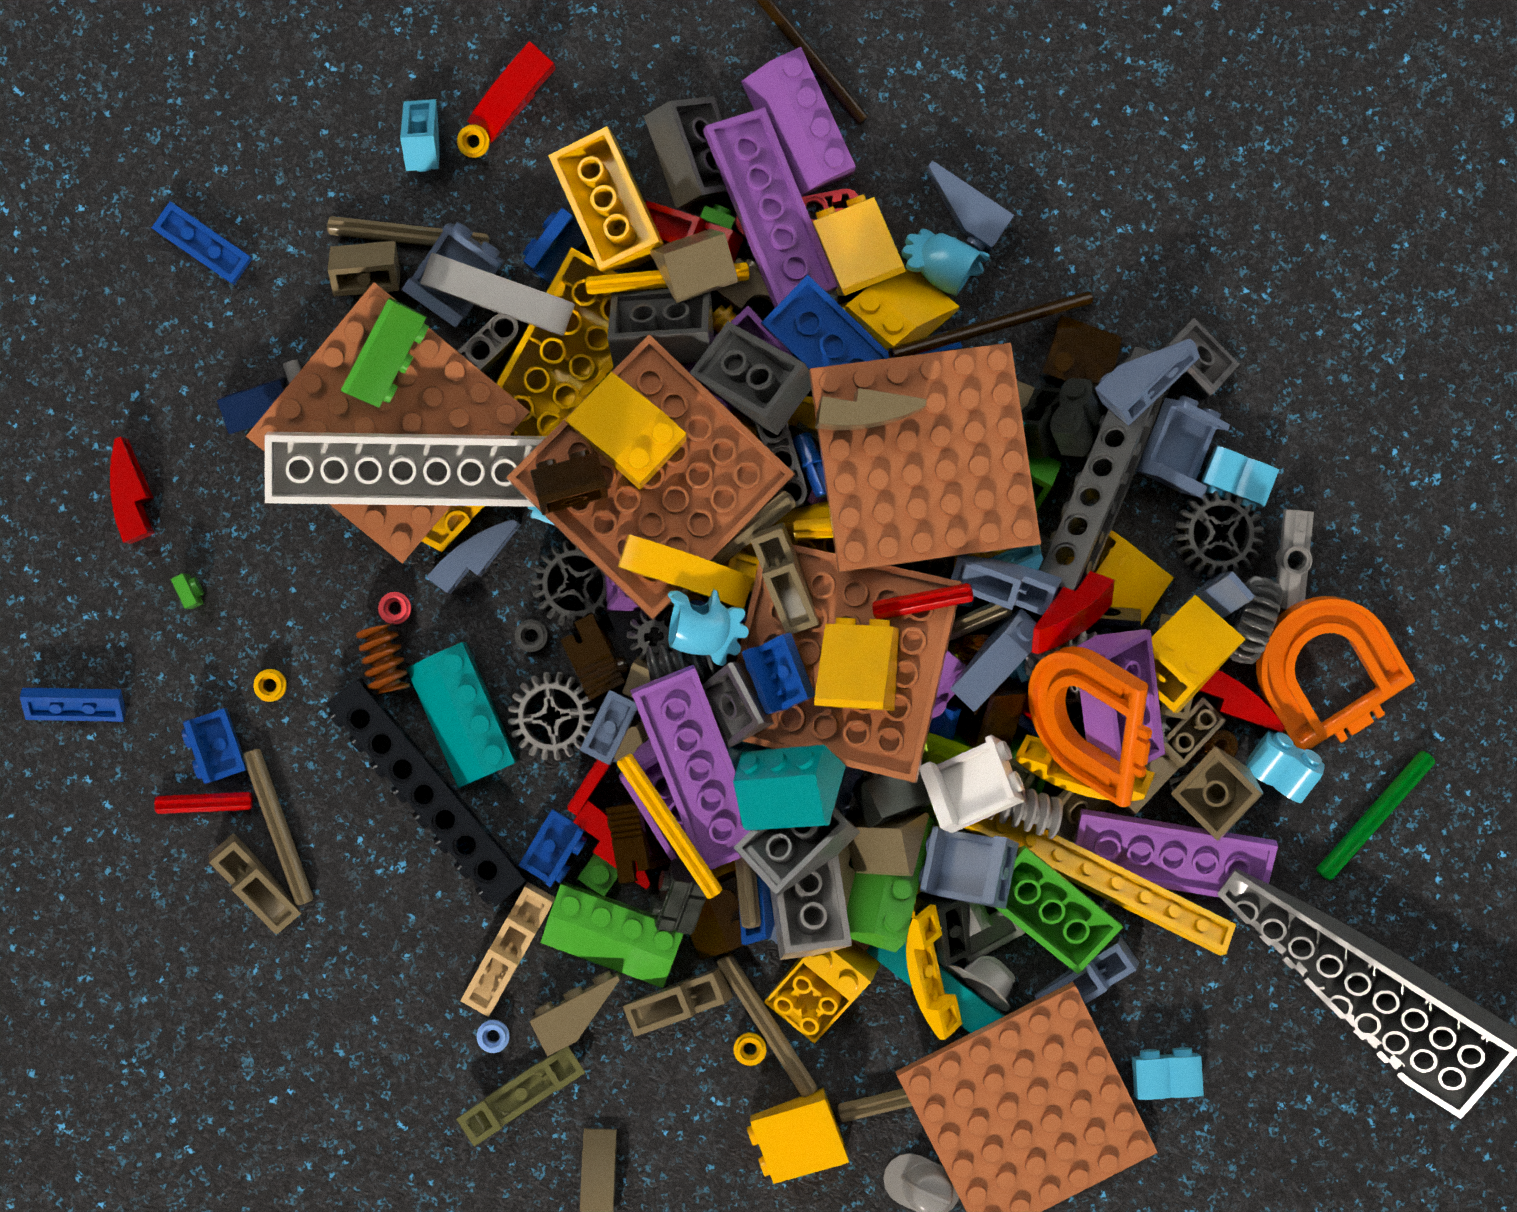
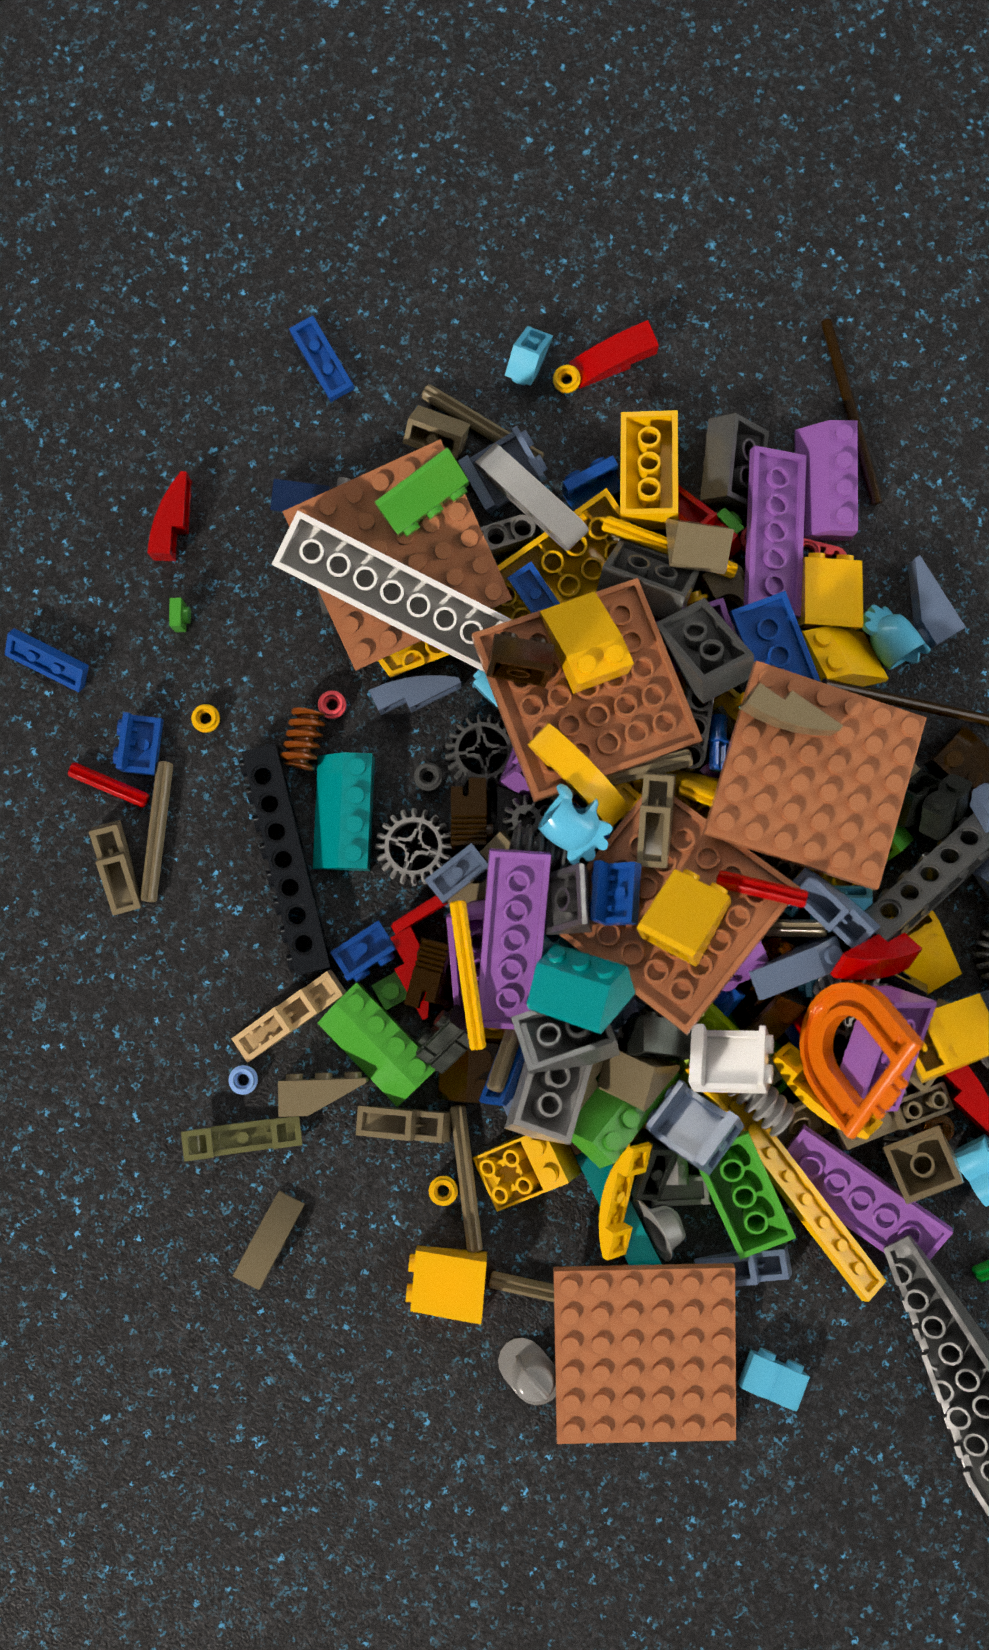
camera: 30 degrees right, 5 degrees down
none -> blue plate [507,561,560,613]

